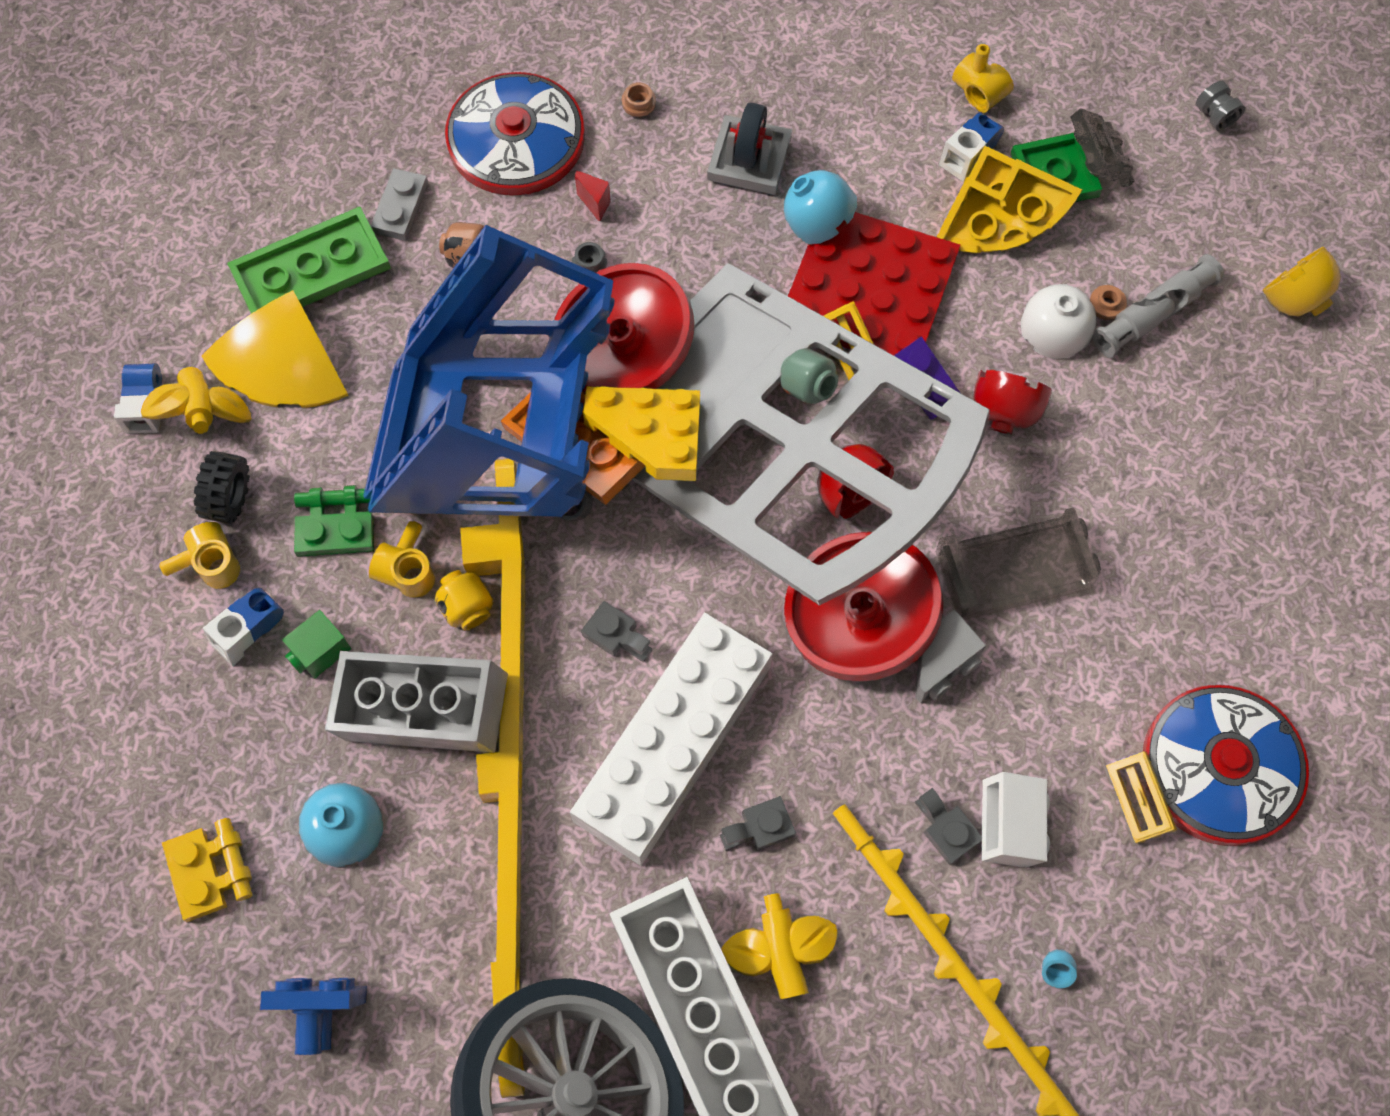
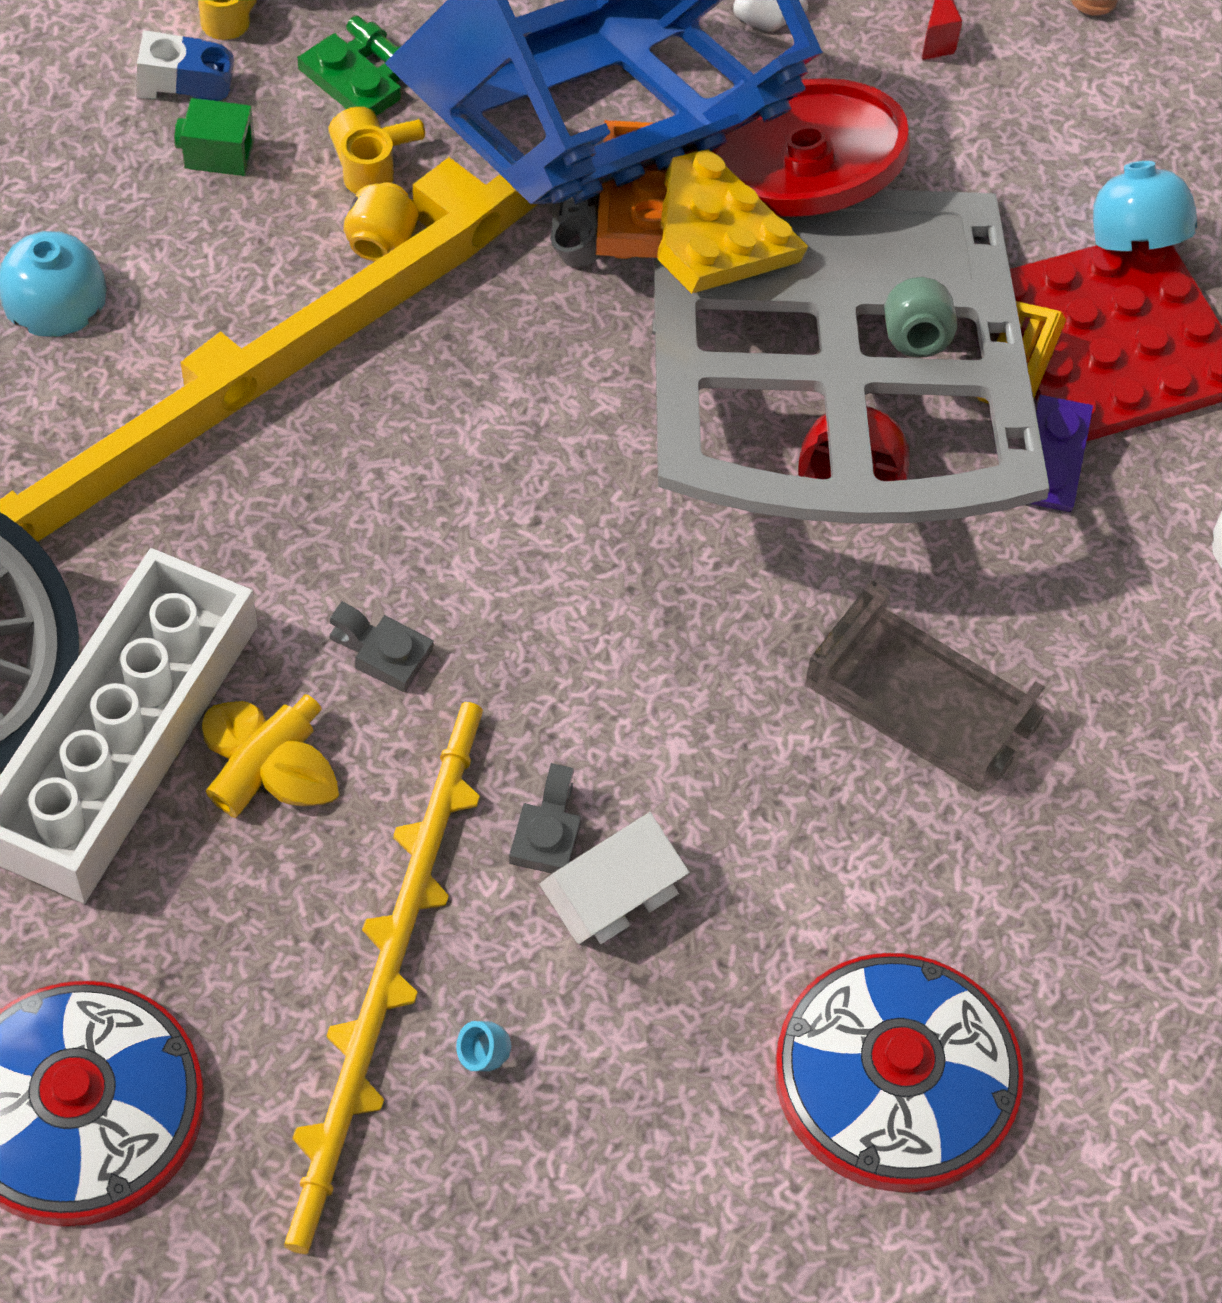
camera: 45 degrees right, 10 degrees down
light grey brick [325,651,508,753] -> none
white brick [570,612,772,866] -> none
dark grey plate [572,242,607,273] -> none
dark grey plate [581,601,652,663] -> none
light grey plate [707,103,792,195] -> none
red dish [784,532,943,681] -> none
light grey slope [915,609,986,703] -> none
red cylinder [973,370,1052,435] -> none
yellow tile [1106,751,1177,844] -> none

